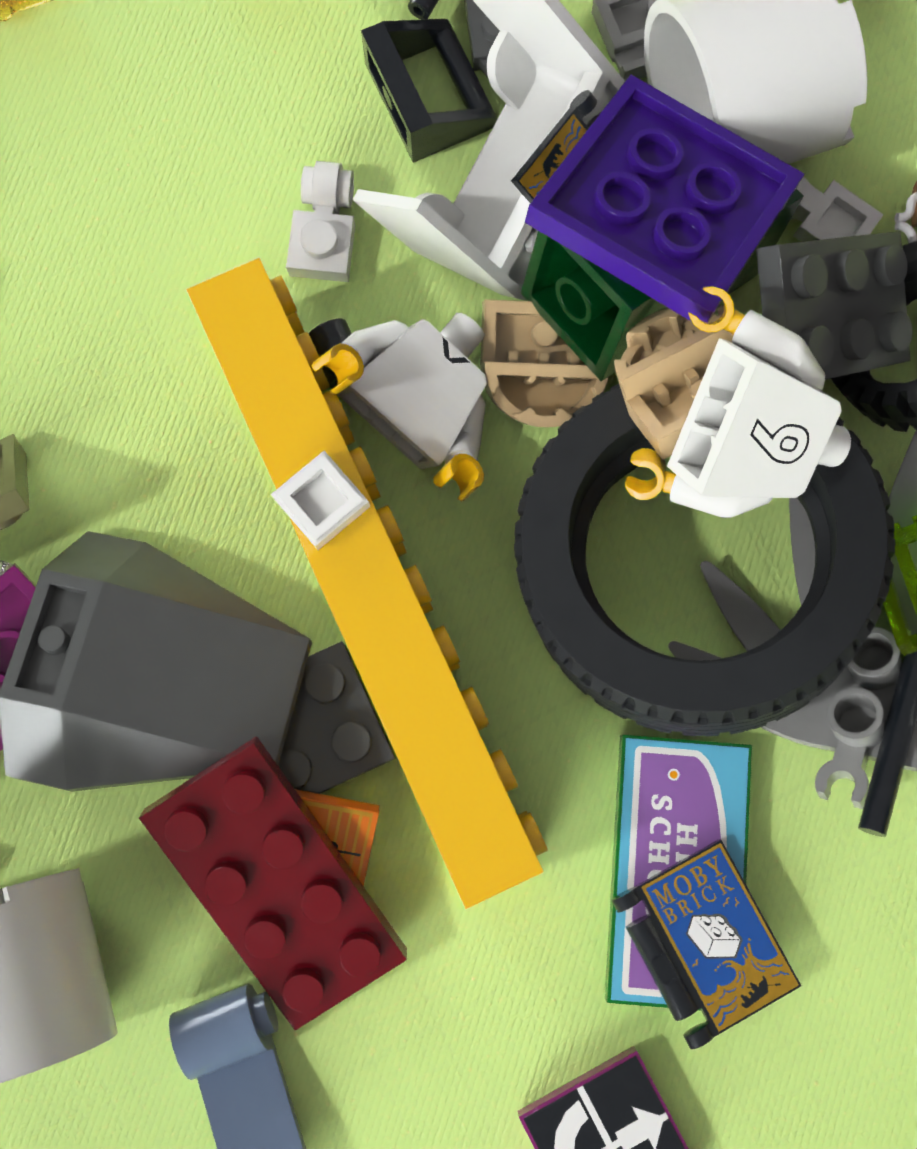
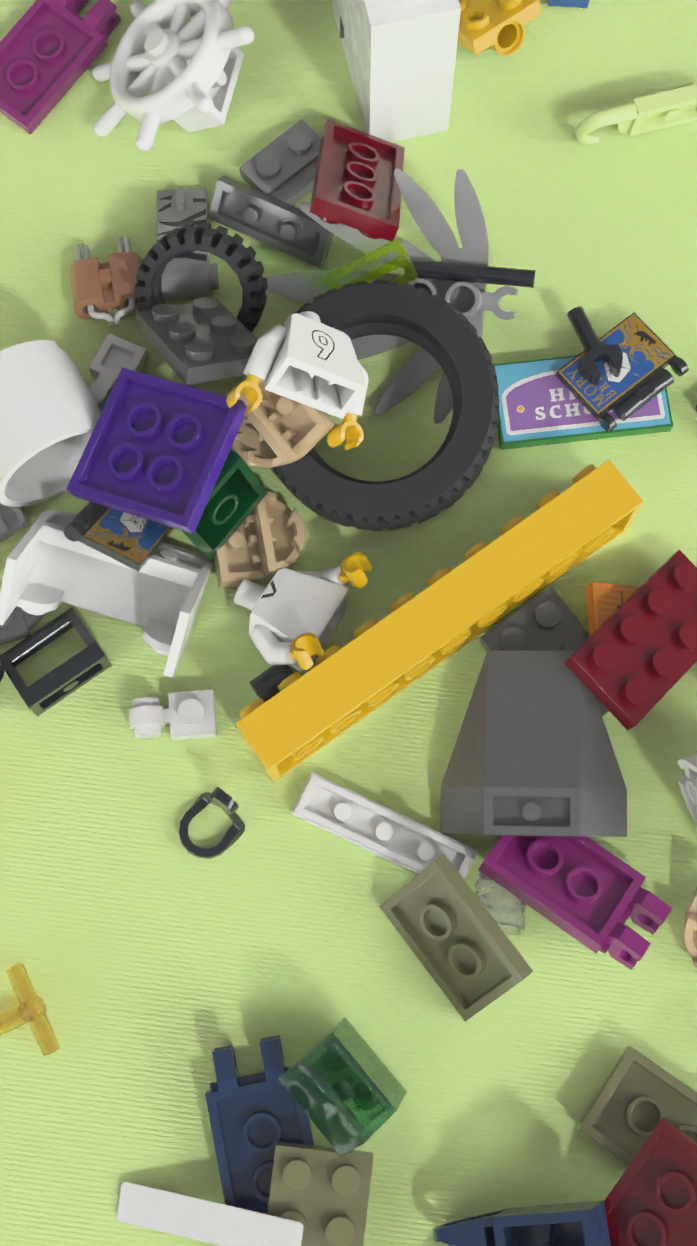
camera: 100 degrees left, 5 degrees down
white tile [271,451,370,550] -> none
none -> black piece [179,787,245,859]
none -> white tile [292,772,478,880]
none -> black bar [567,306,623,386]

